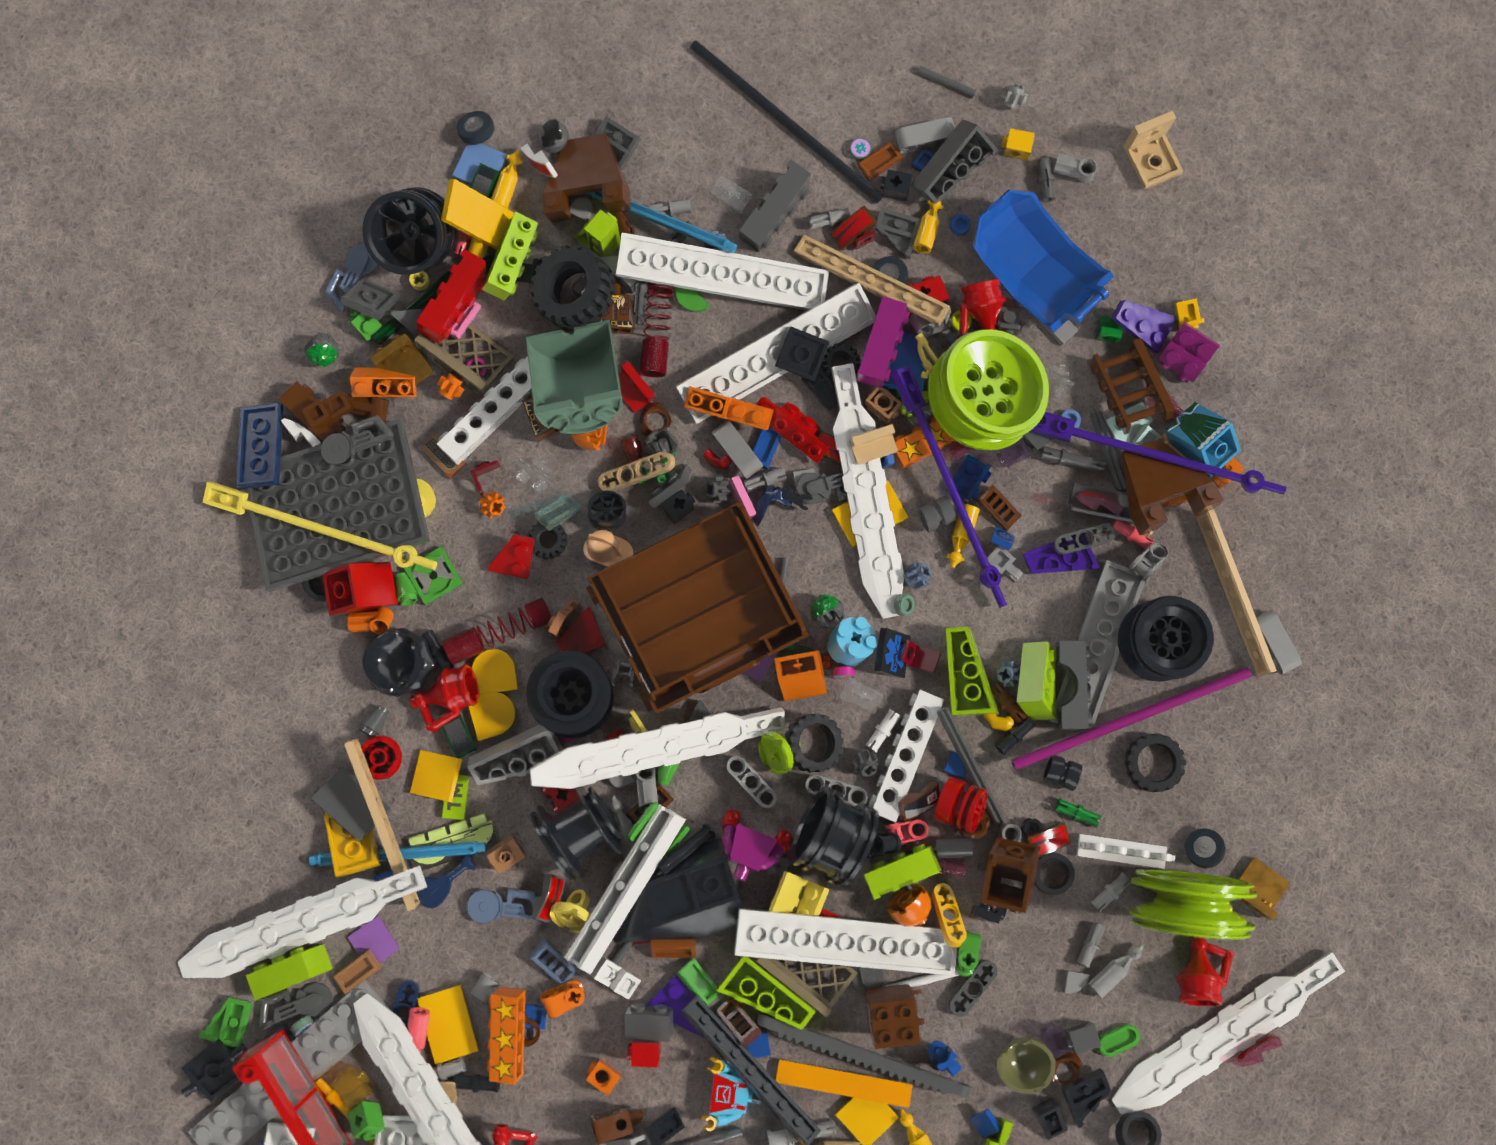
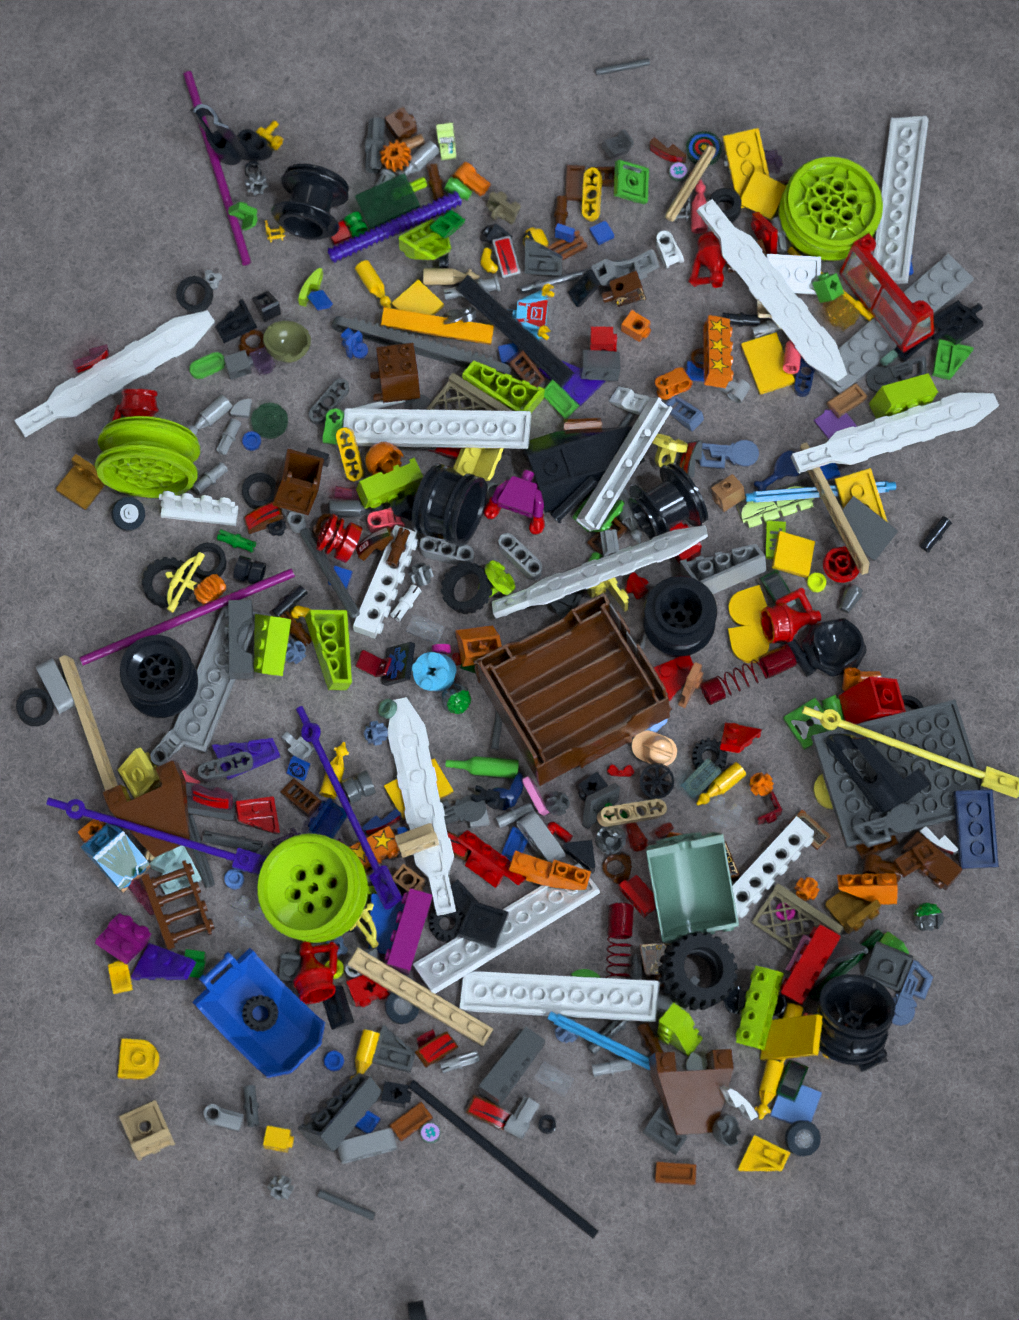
camera: 175 degrees left, 10 degrees down
none -> black tyre [16,688,54,727]
none -> light yellow bracket [118,748,161,798]
none -> yellow tile [118,1038,160,1080]
none -> light yellow piece [165,552,205,613]
none -> black tyre [190,542,227,580]
none -> orange gear [194,574,226,605]
none -> red wing [235,796,280,834]
none -> blue tile [242,431,261,451]
none -> black tyre [242,995,278,1032]
none -> clear green tile [251,402,289,439]
none -> black slope [323,986,354,1030]
none -> dark blue slope [362,808,402,835]
none -> reddish brown pin [386,528,410,567]
none -> flat silver plate [443,306,476,324]
none -> bright green piece [446,756,519,779]
none -> slope [465,1095,512,1131]
none -> light grey piece [504,1096,539,1139]
none -> black bush [538,1115,556,1134]
none -> black slope [562,840,595,874]
none -> red piece [607,764,635,777]
none -> clear red tile [655,822,674,839]
none -> dark orange tile [655,1162,697,1186]
none -> yellow wheel [696,762,746,806]
none -> yellow wing [738,1135,790,1171]
none -> neon yellow tile [807,573,827,592]
none -> black panel [826,734,931,812]
none -> black pin [919,516,952,552]

